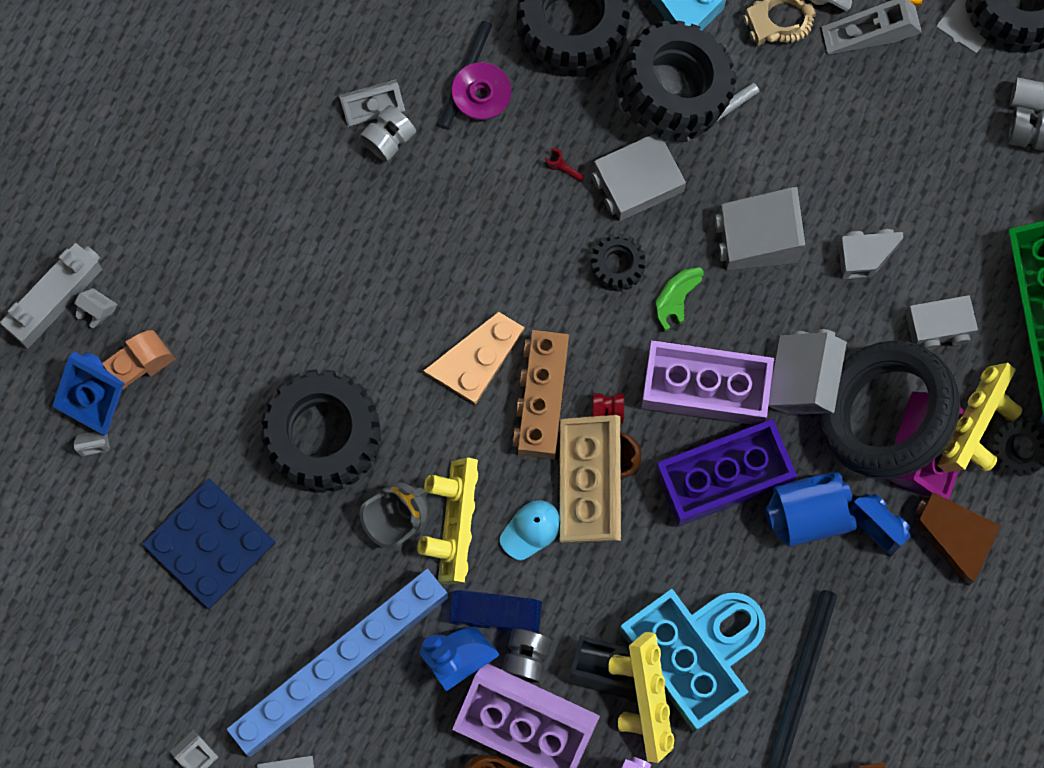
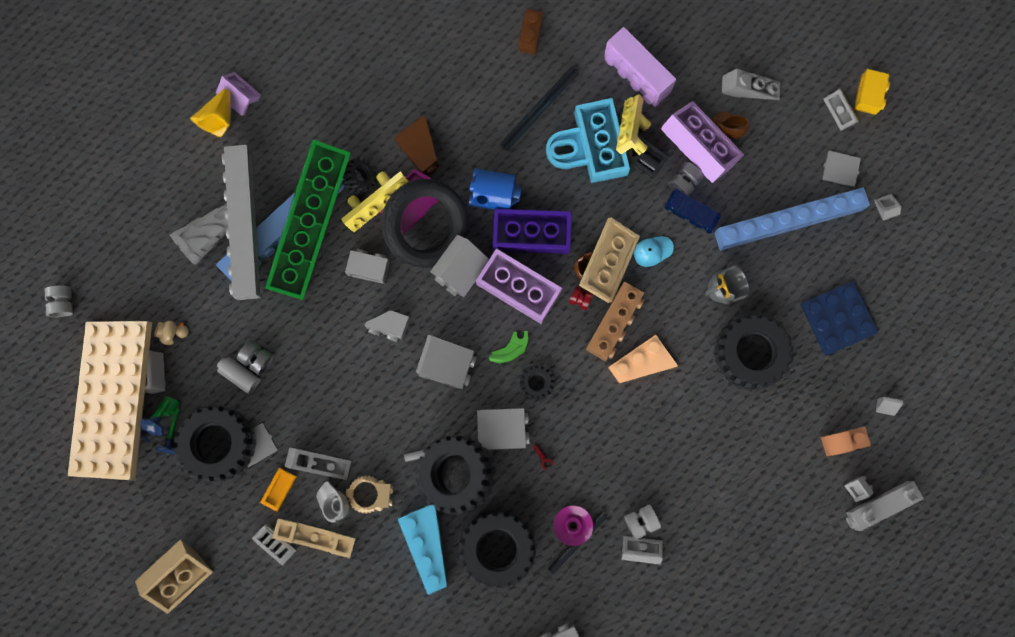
camera: 155 degrees left, 5 degrees up
blue slope [52,352,124,436] -> none
light yellow plate [417,457,478,585] -> none
blue slope [420,627,499,691] -> none
blue slope [849,493,910,557] -> none

